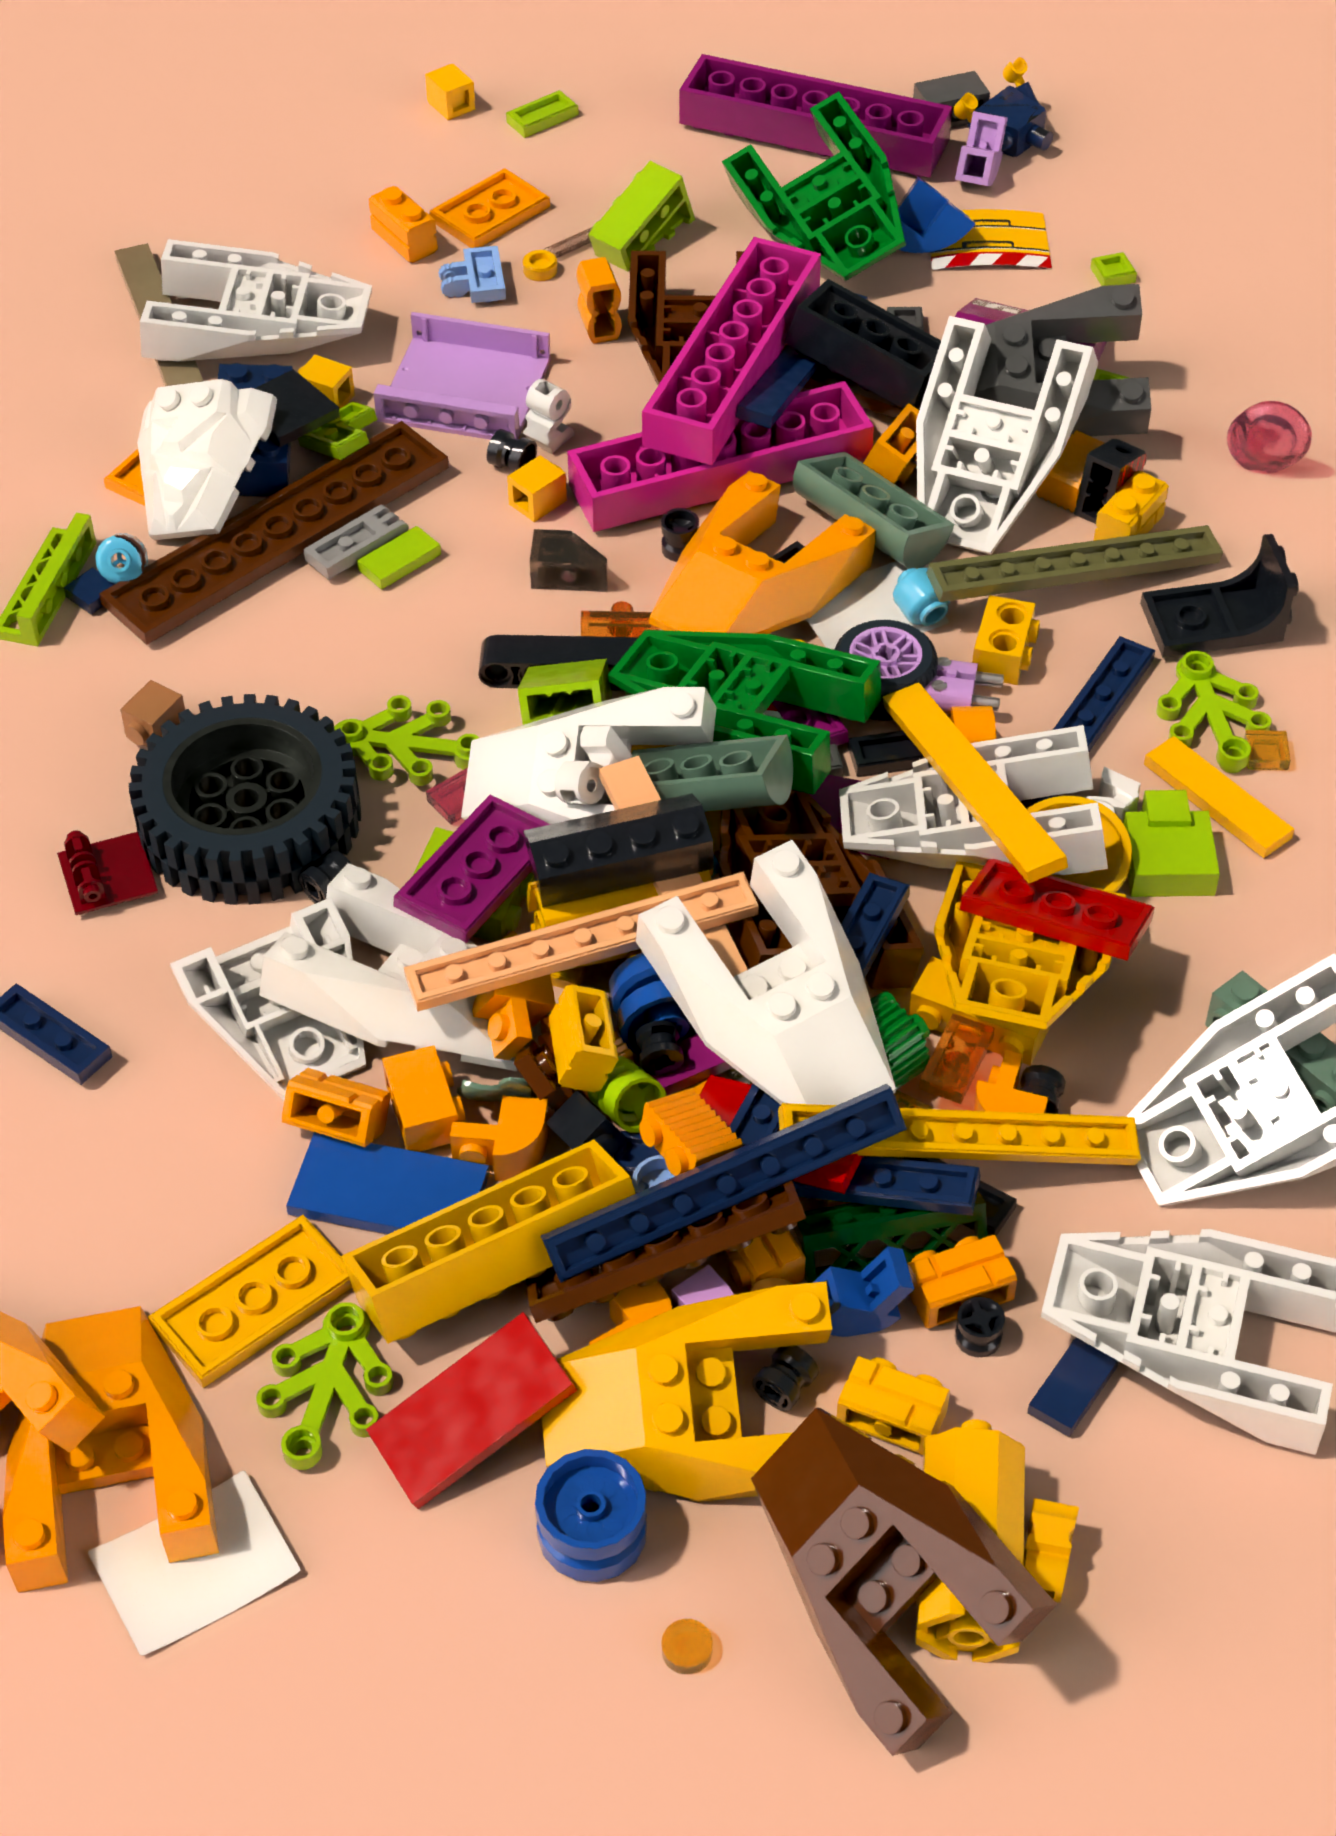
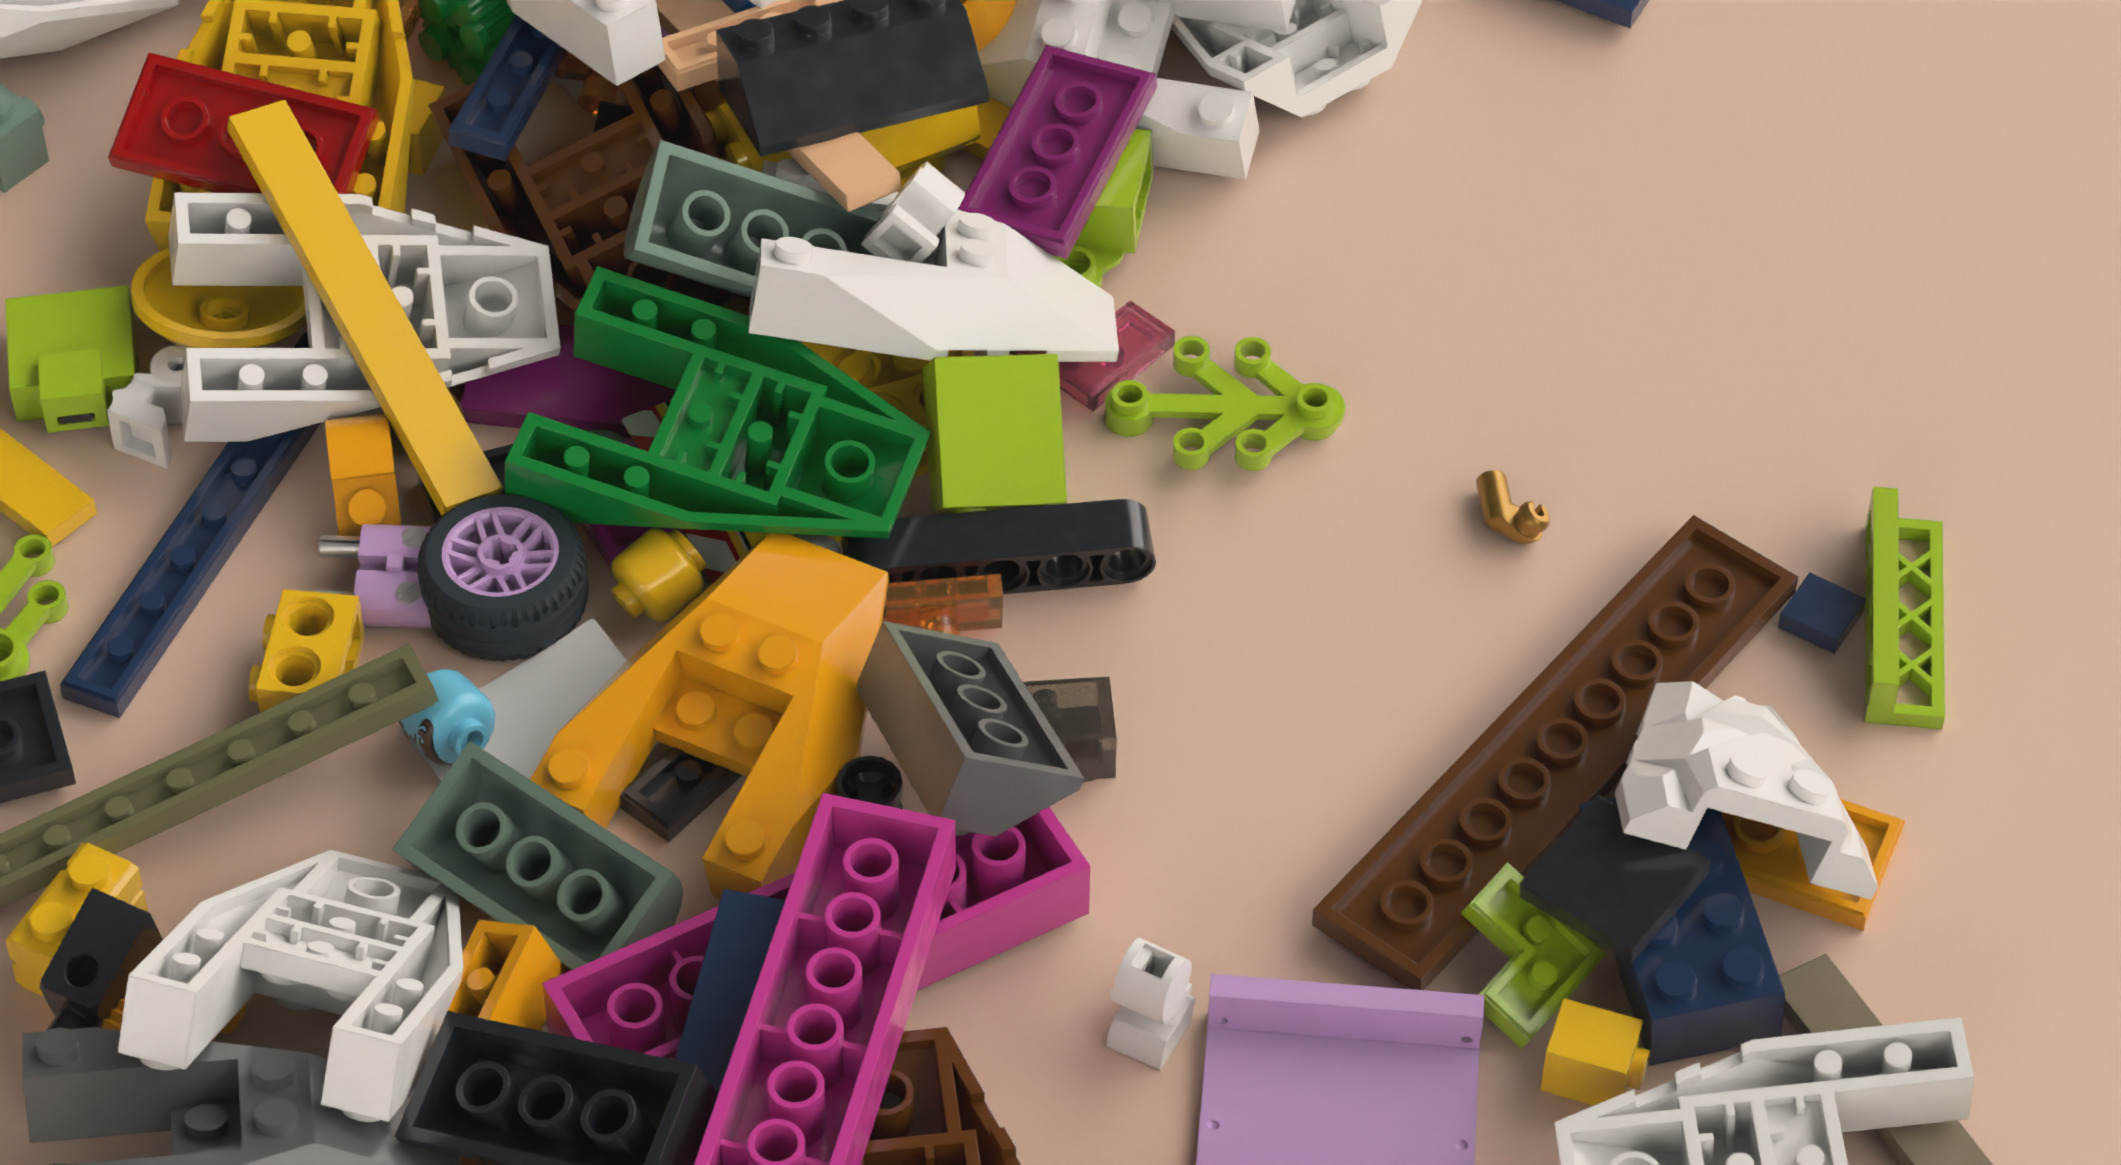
camera: 170 degrees right, 0 degrees up
dark red hinge [57,830,158,915] -> none
medium azure head [95,533,148,584] -> none
medium nougat brick [120,680,185,747] -> none
black wheel [129,694,361,905] -> none
black wheel [299,850,352,904] -> none
light grey hinge [304,505,409,580] -> none
lime tile [357,526,441,590] -> none
black wheel [486,429,537,472] -> none
yellow brick [507,455,567,522] -> none
none -> dark grey slope [857,621,1085,836]
none -> pearl gold arm [1476,470,1550,544]

